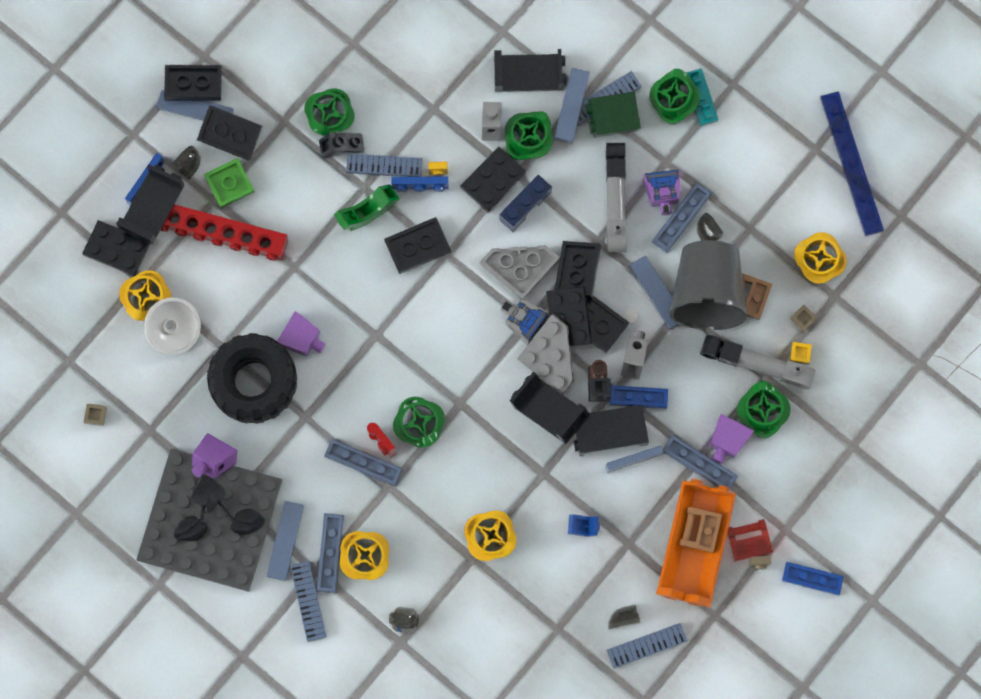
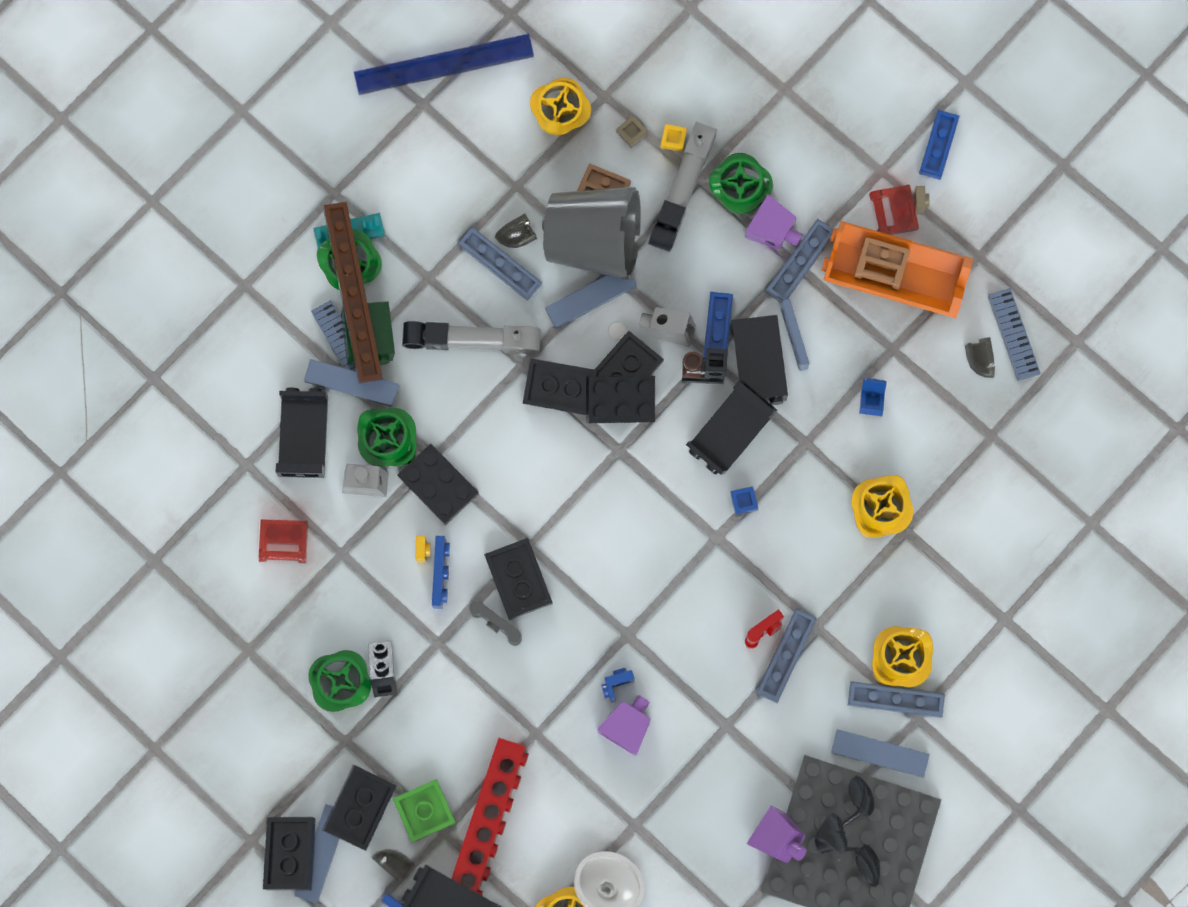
camera: 85 degrees left, 0 degrees up
black tyre [207,333,297,424] -> none
sand blue tile [290,561,327,642] -> none
green arch [334,184,400,231] -> none
sand blue tile [346,153,423,177] -> none
clear smoke head [389,606,420,633] -> none
green piece [393,397,445,448] -> none
light grey plate [479,245,560,300] -> none
dark blue arch [499,174,552,232] -> none
torso [501,300,549,345] -> none
light grey plate [517,314,574,395] -> none
torso [643,169,680,216] -> none
none -> clear red plate [259,519,308,563]
none -> reddish brown plate [323,202,383,384]
none -> dark grey plate [469,601,522,646]
none -> blue bracket [601,668,634,703]
none -> blue plate [730,486,759,515]

